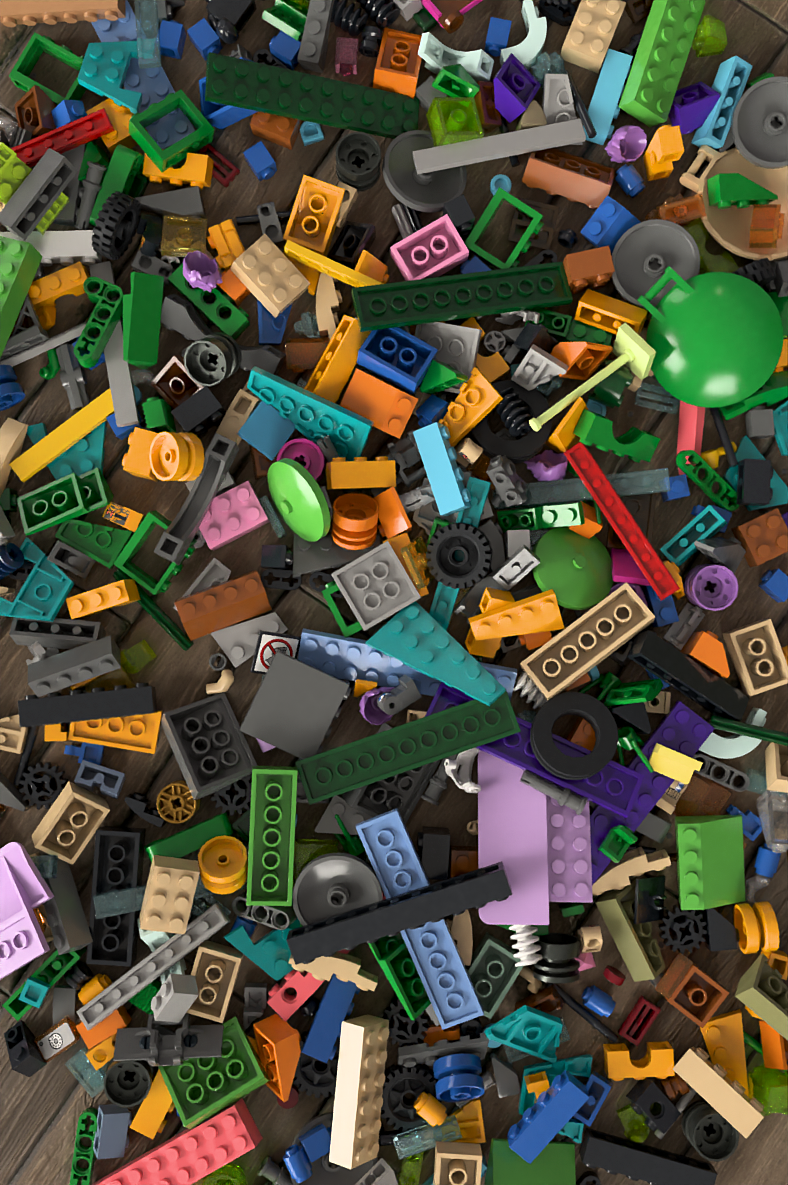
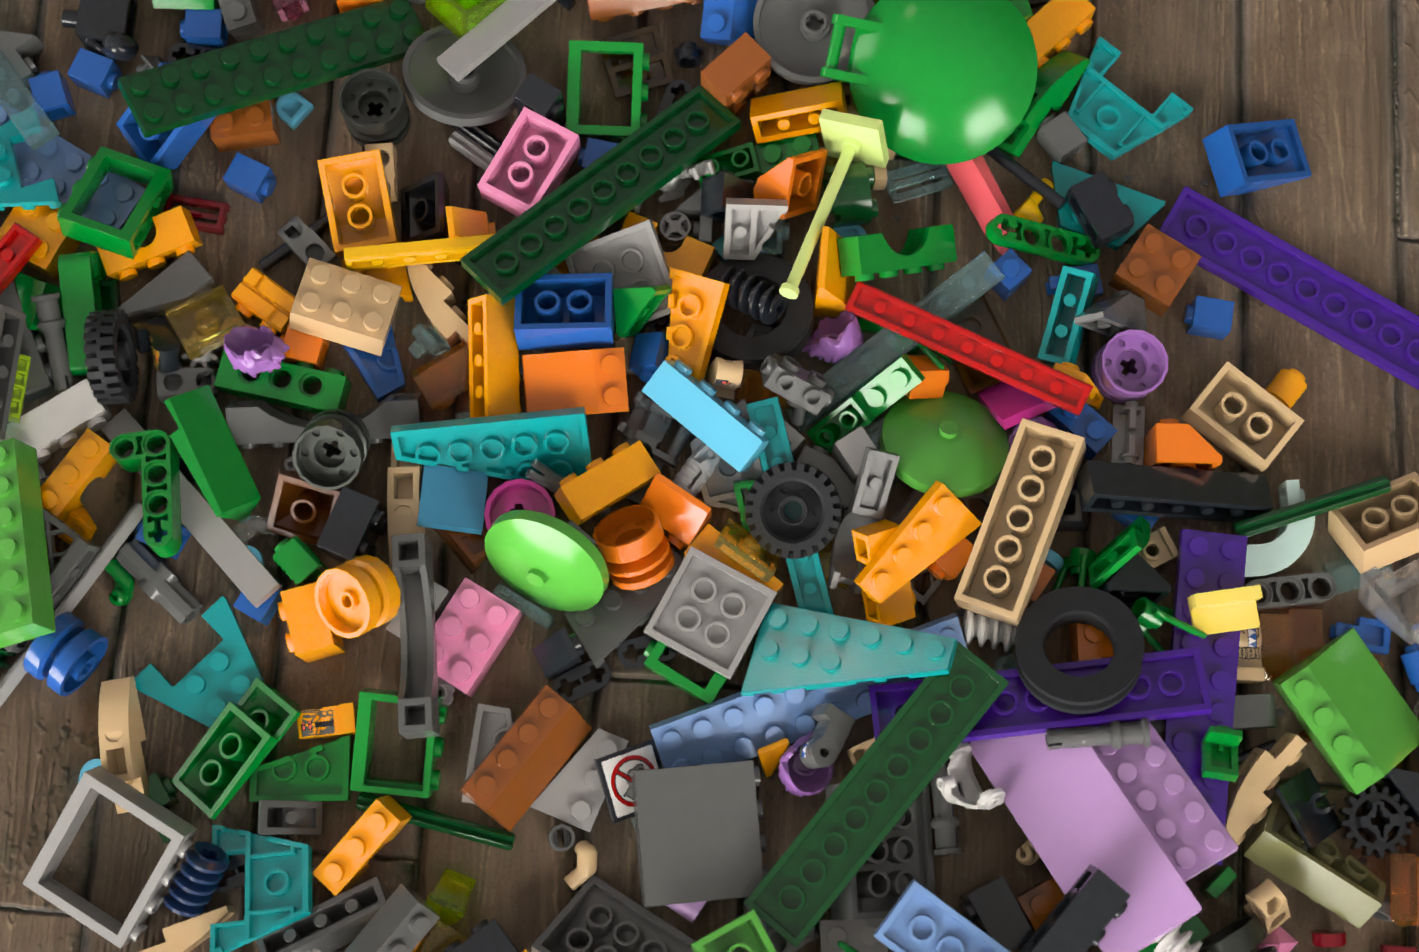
camera: 30 degrees left, 10 degrees down
yellow tile [9,388,114,482] -> none
medium azure tile [490,174,512,196] -> none

